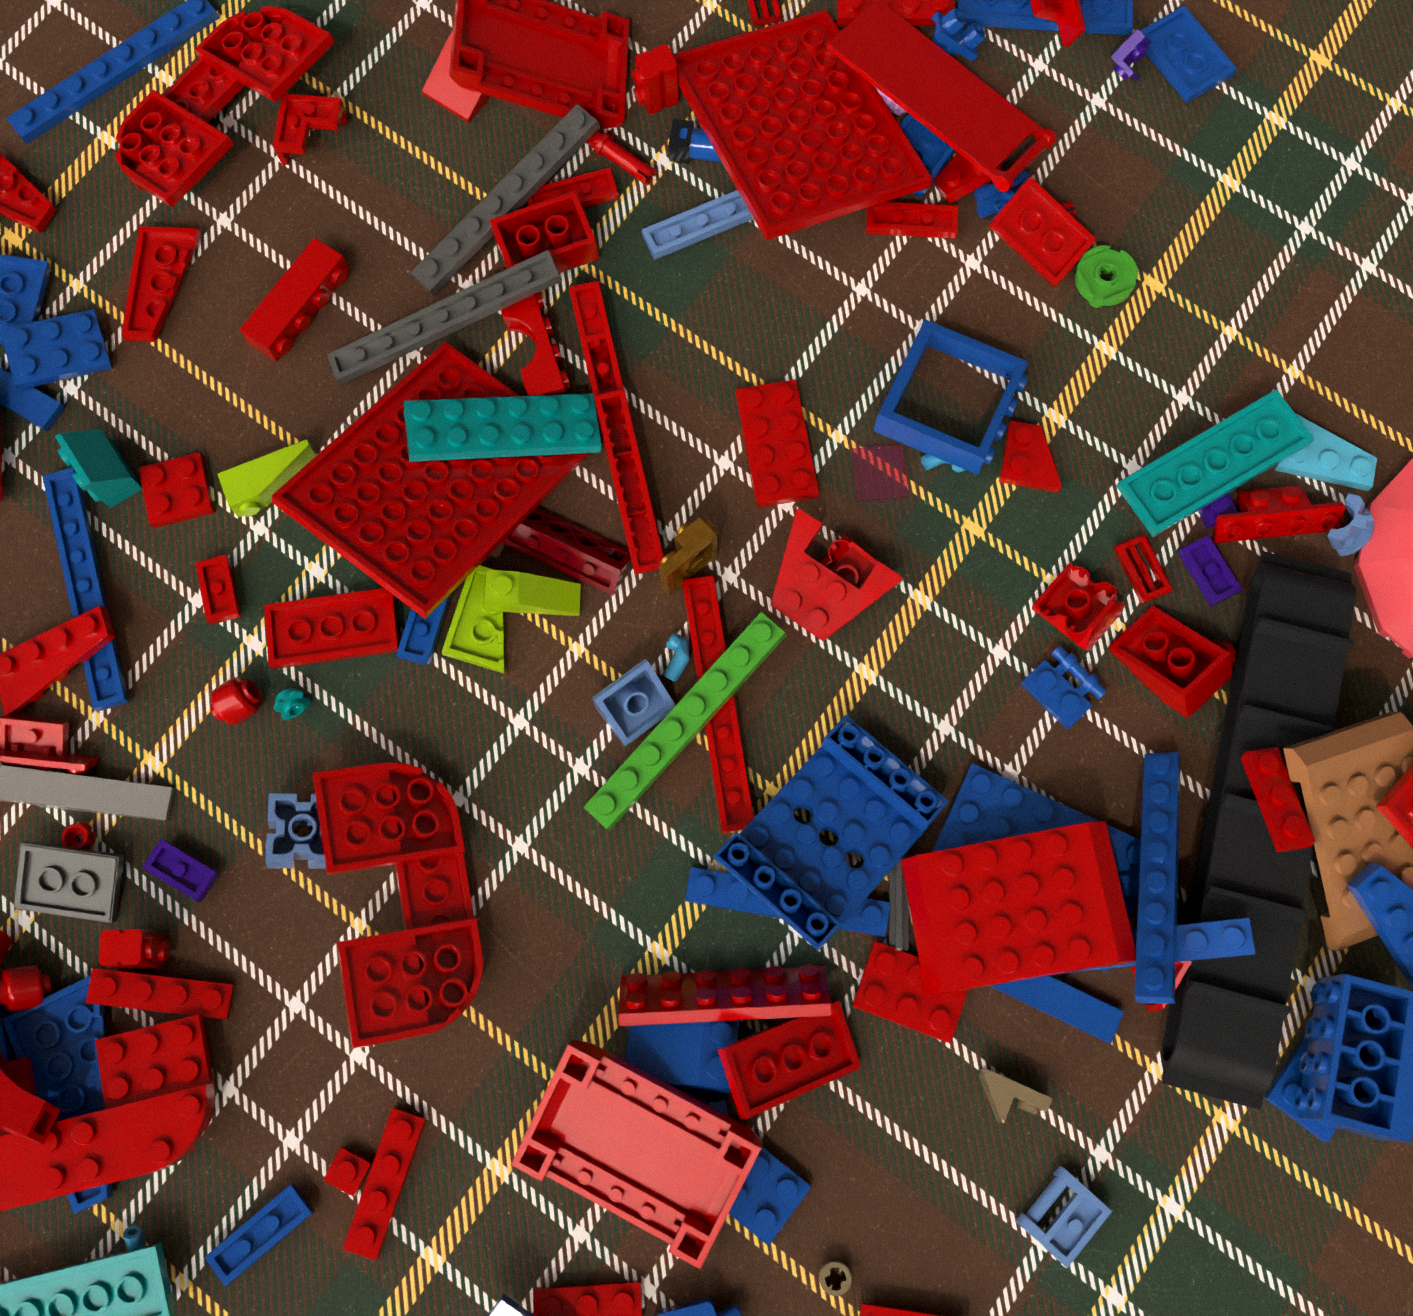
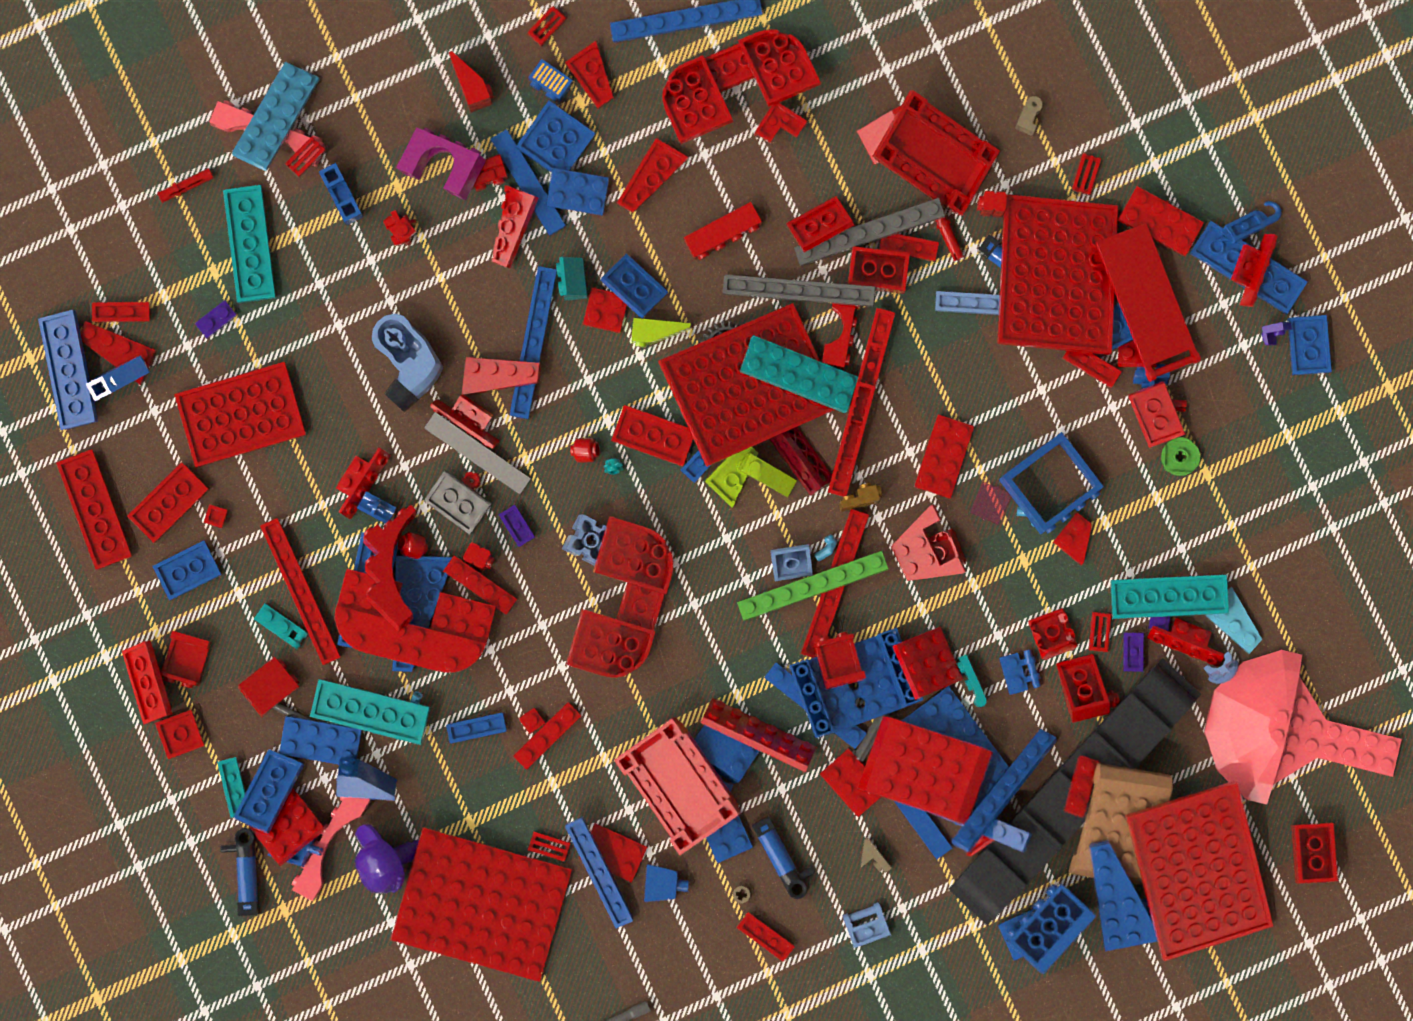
camera: 25 degrees right, 10 degrees up
red plate [195,555,242,625] -> none
red plate [717,1001,862,1119] -> none
blue hips [932,8,985,62] -> none
none -> blue plate [600,254,668,319]
none -> piece [752,816,816,899]
none -> red plate [786,196,854,253]
none -> red panel [814,632,866,690]
none -> red plate [893,626,963,700]
none -> teal plate [957,655,986,707]

